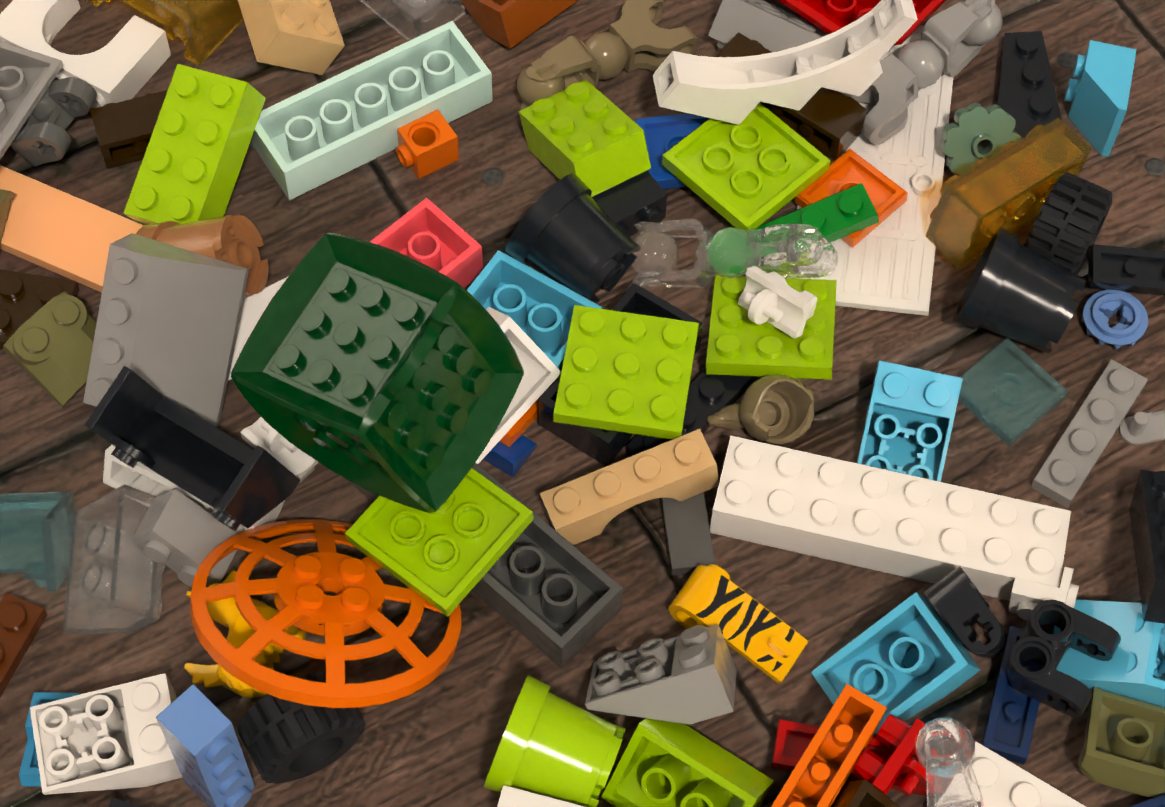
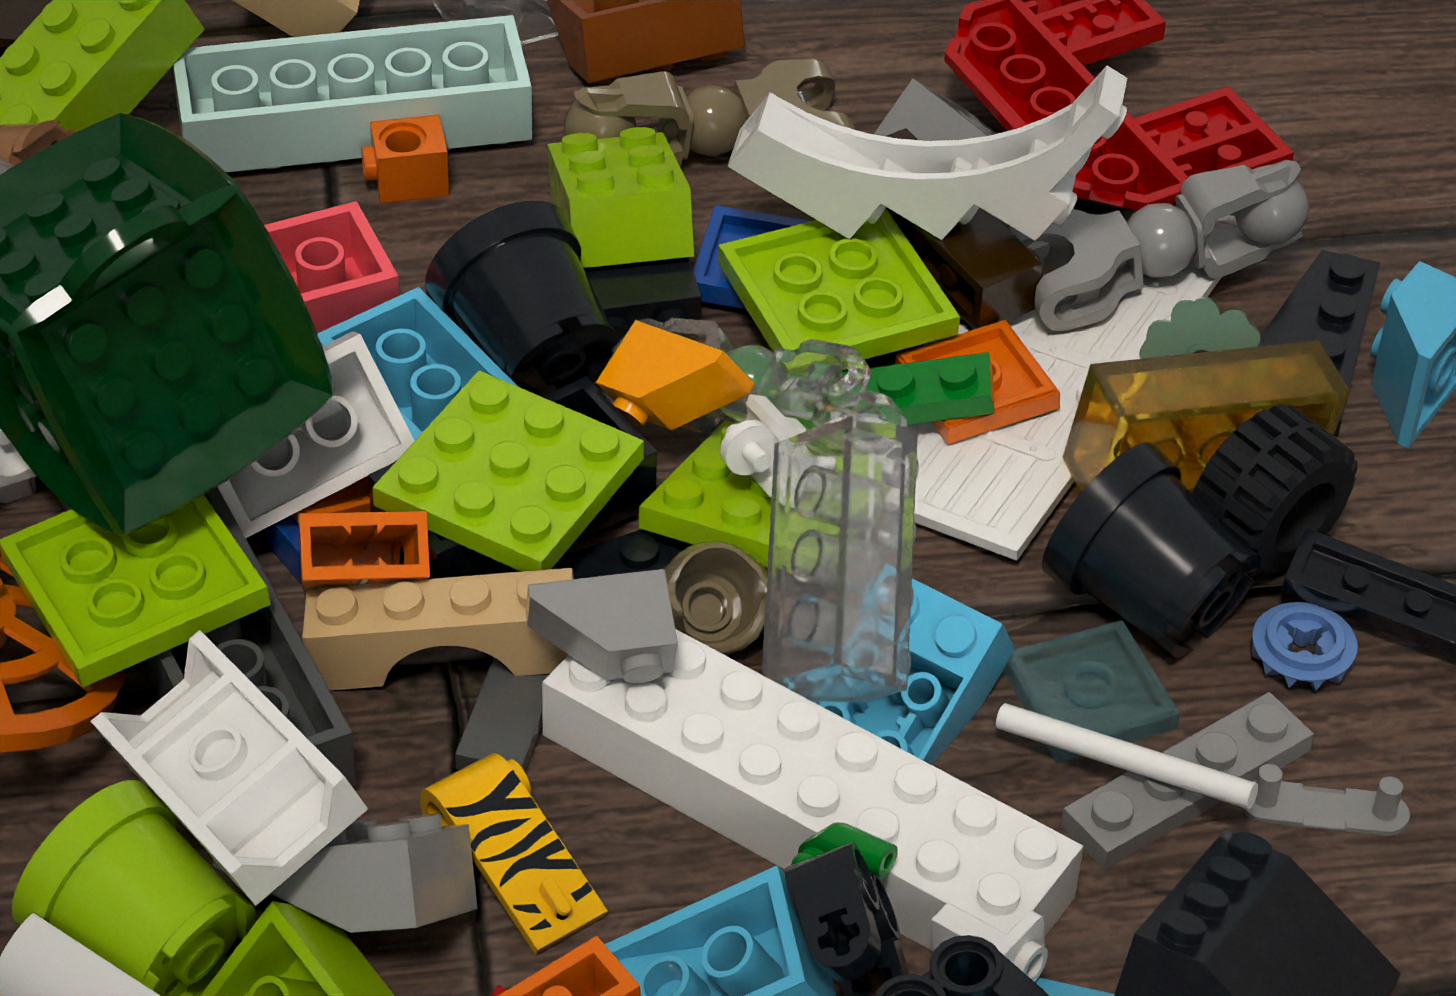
camera: 20 degrees right, 15 degrees down
none -> white piece [90,630,368,906]
none -> orange torso [298,511,430,597]
none -> light grey slope [526,569,678,683]
none -> light orange slope [596,320,755,431]
none -> clear slope [762,412,919,702]
none -> green arm [791,822,898,878]
none -> white bar [996,703,1258,810]

